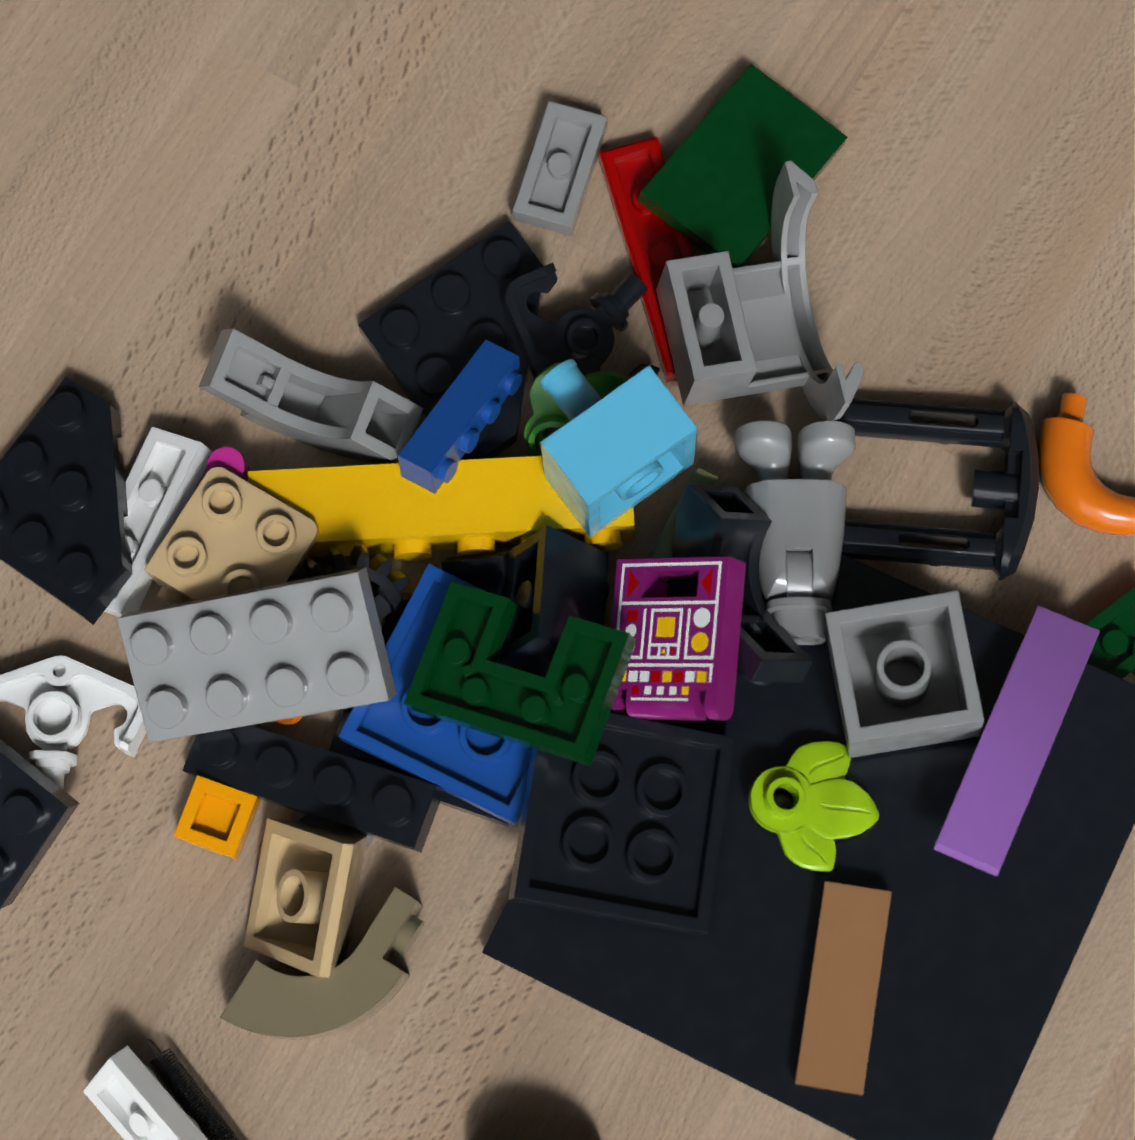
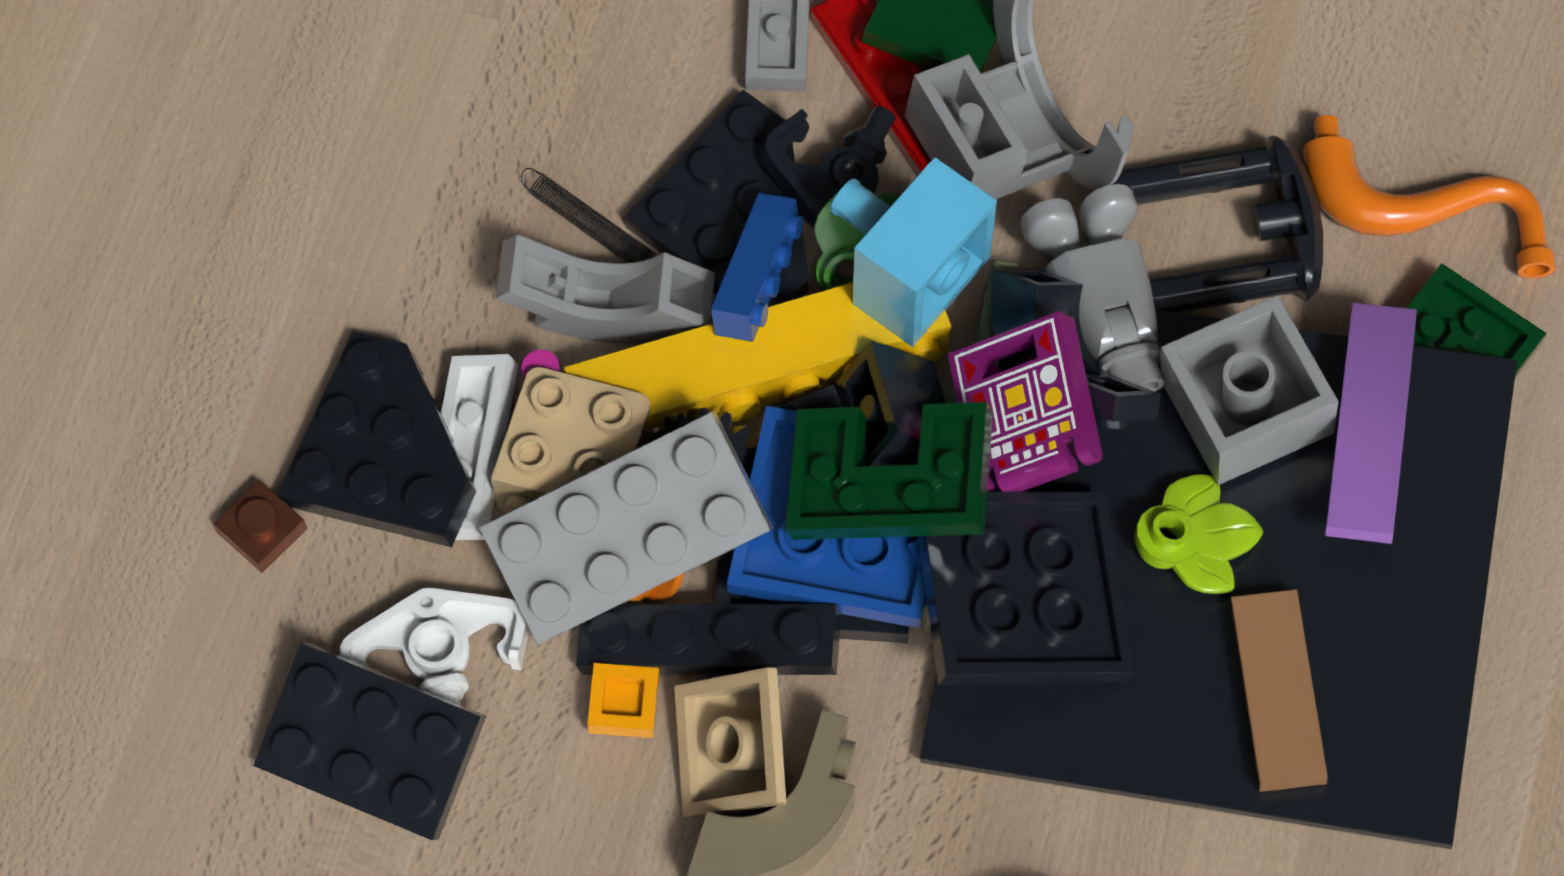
camera: 20 degrees left, 10 degrees down
none -> black piece [521,168,656,263]

